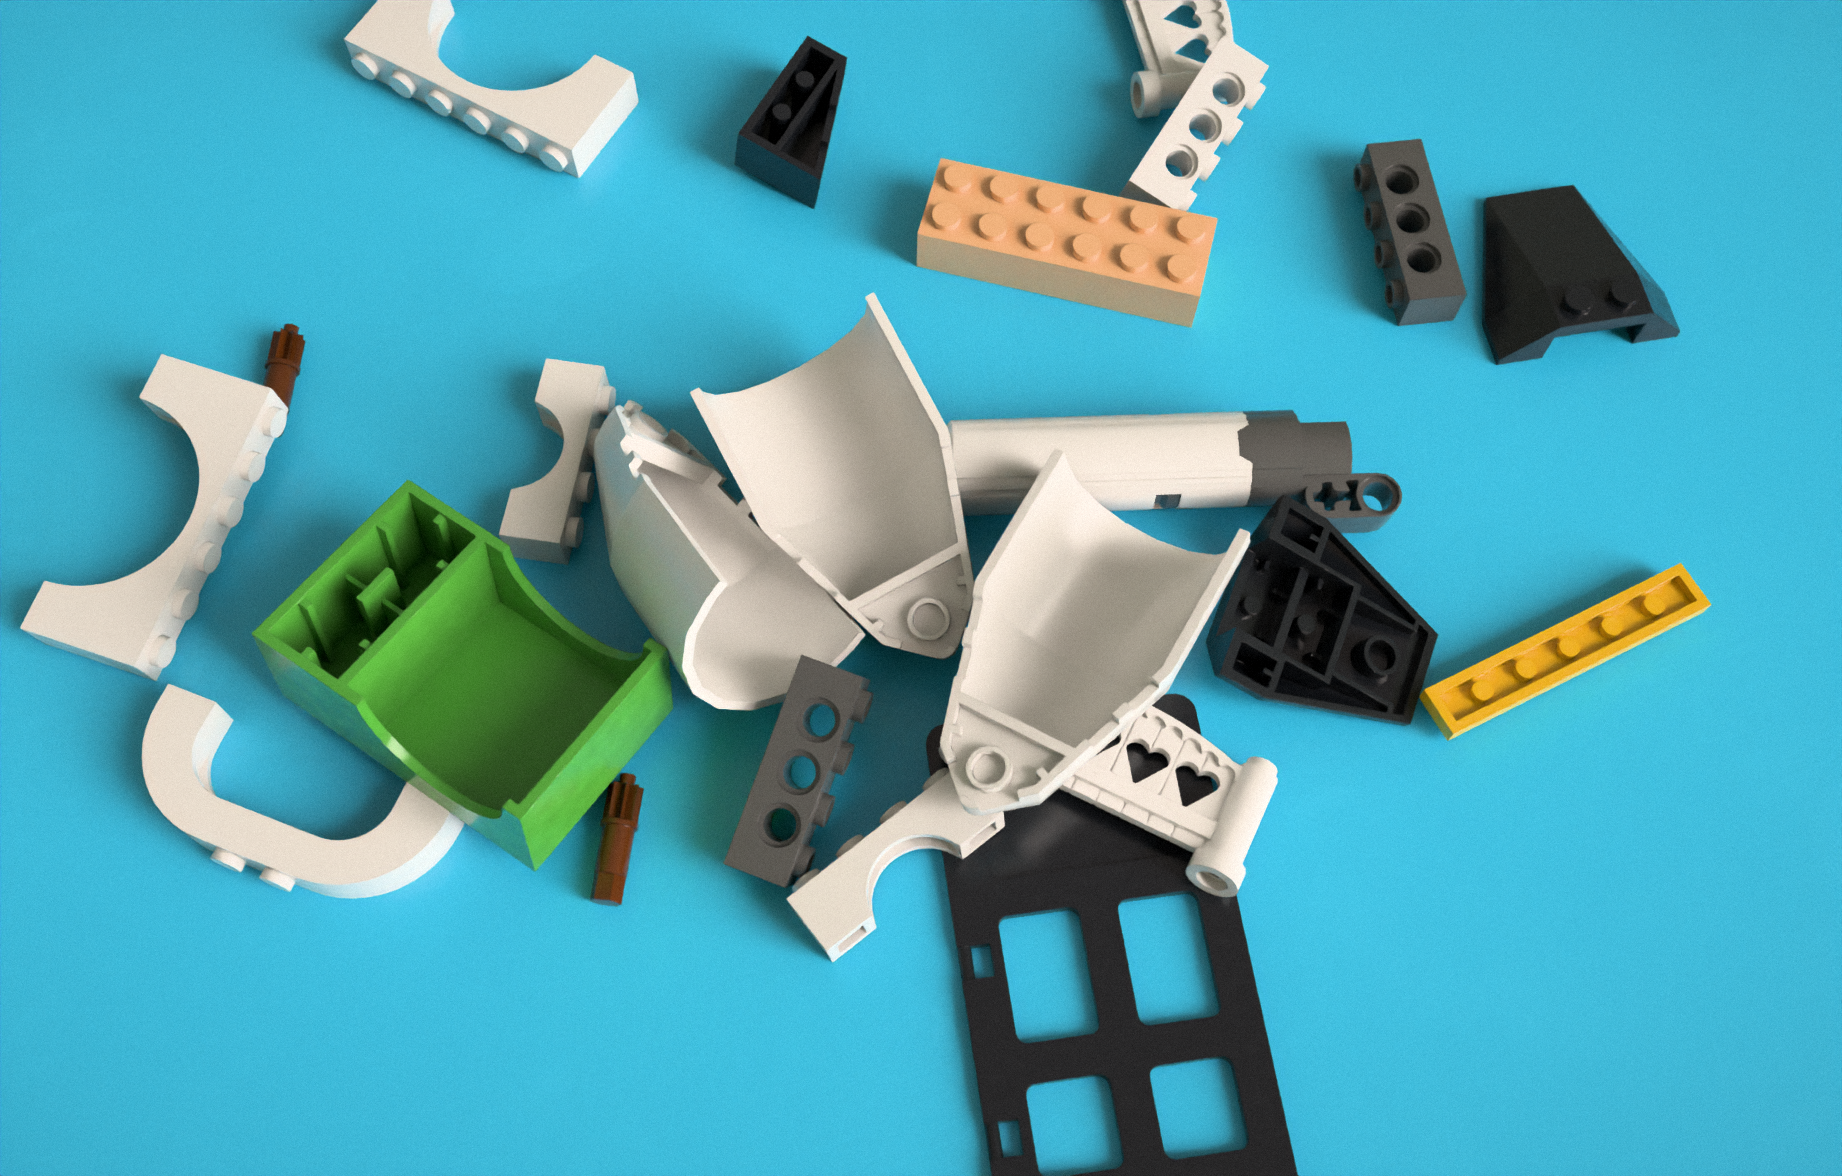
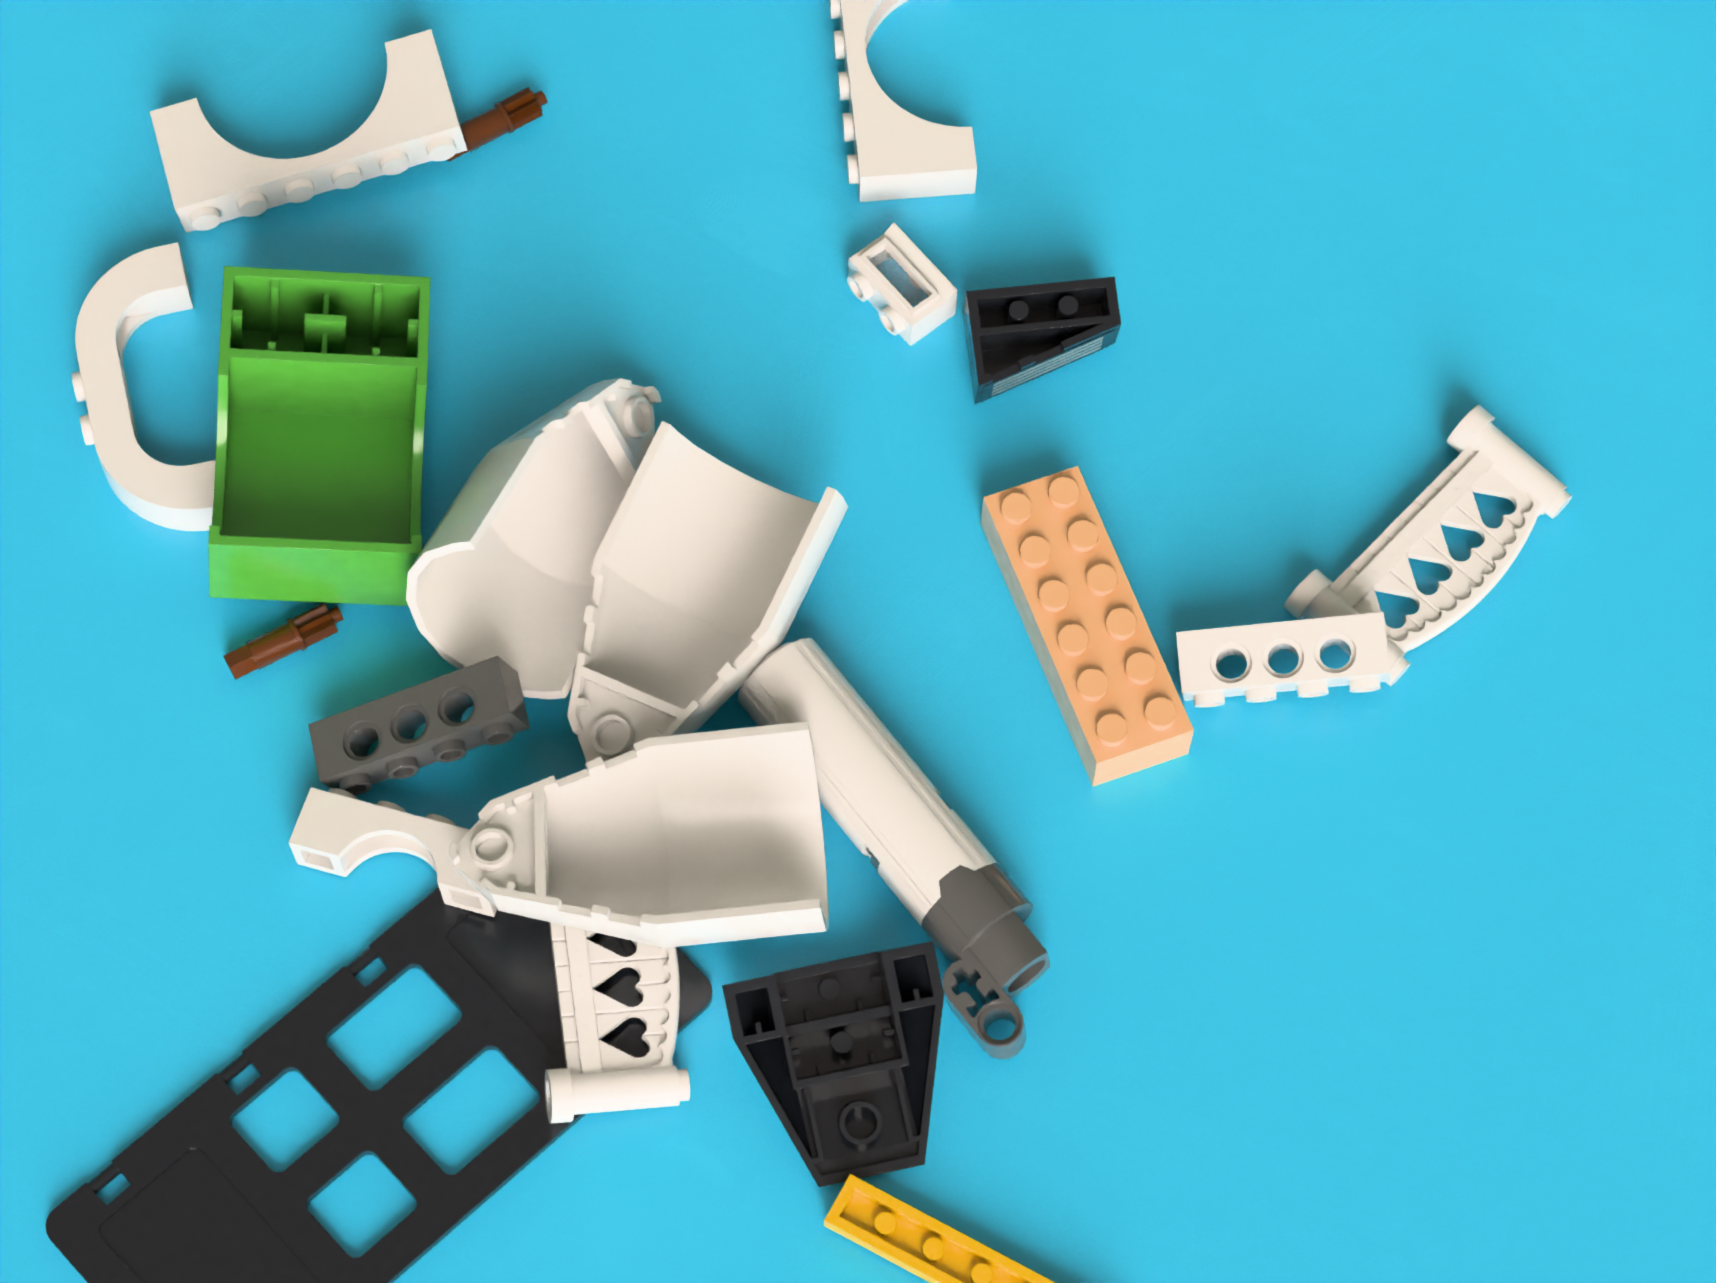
camera: 55 degrees right, 0 degrees up
white arch [499,358,616,565] -> none
dark grey brick [1353,139,1467,326] -> none
black wedge [1482,185,1680,365] -> none
none -> white window [847,223,958,346]

